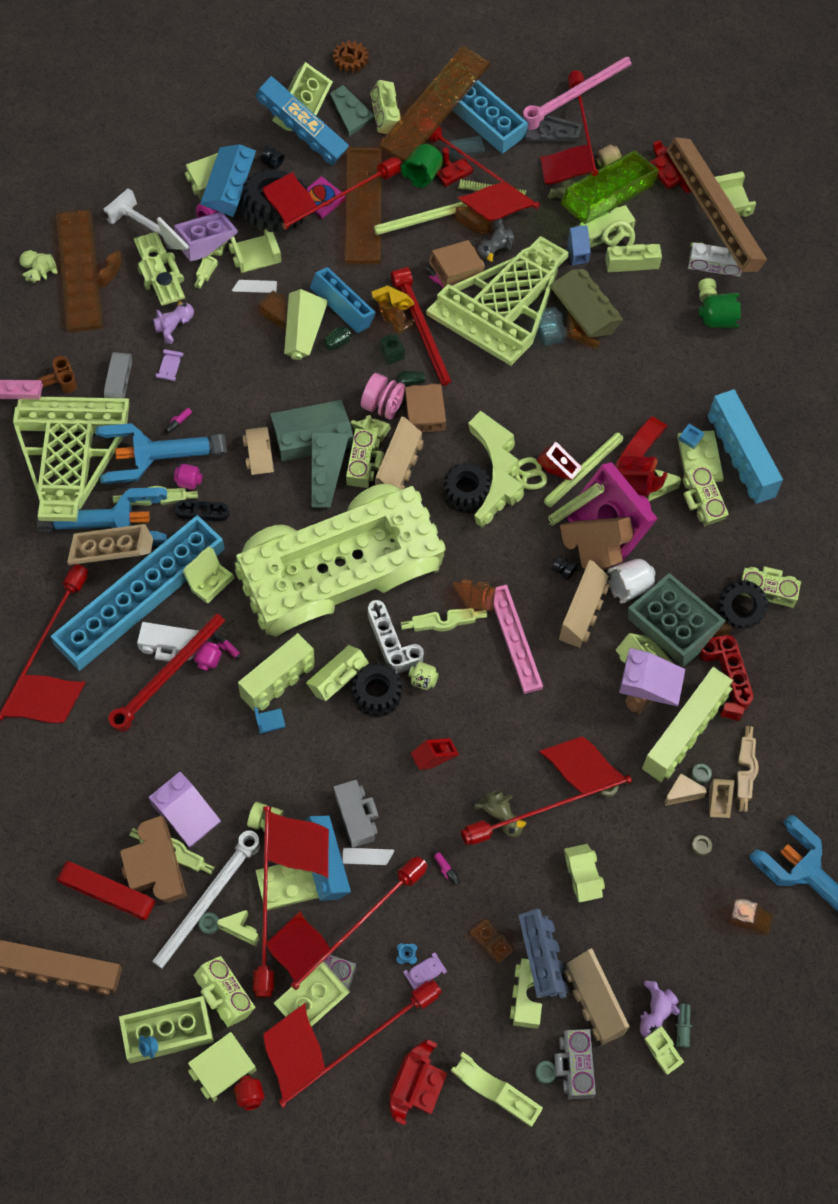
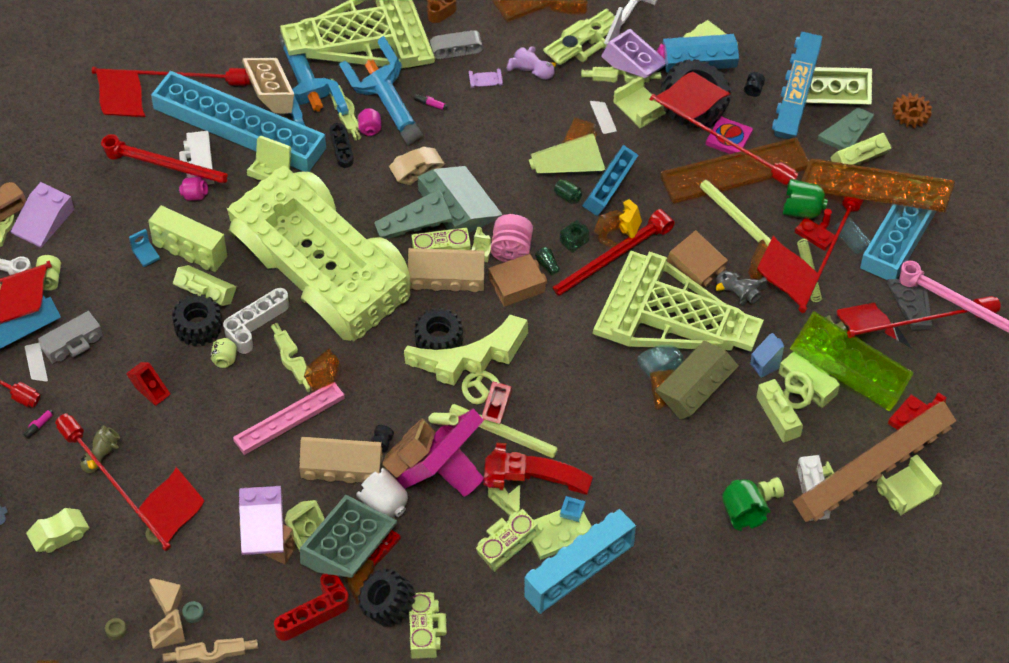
camera: 75 degrees right, 10 degrees down
piece [212,631,241,659] -> none
tan head [595,145,622,170] -> none
yellowish green brick [642,667,733,783] -> none
red plate [721,702,745,721] -> none

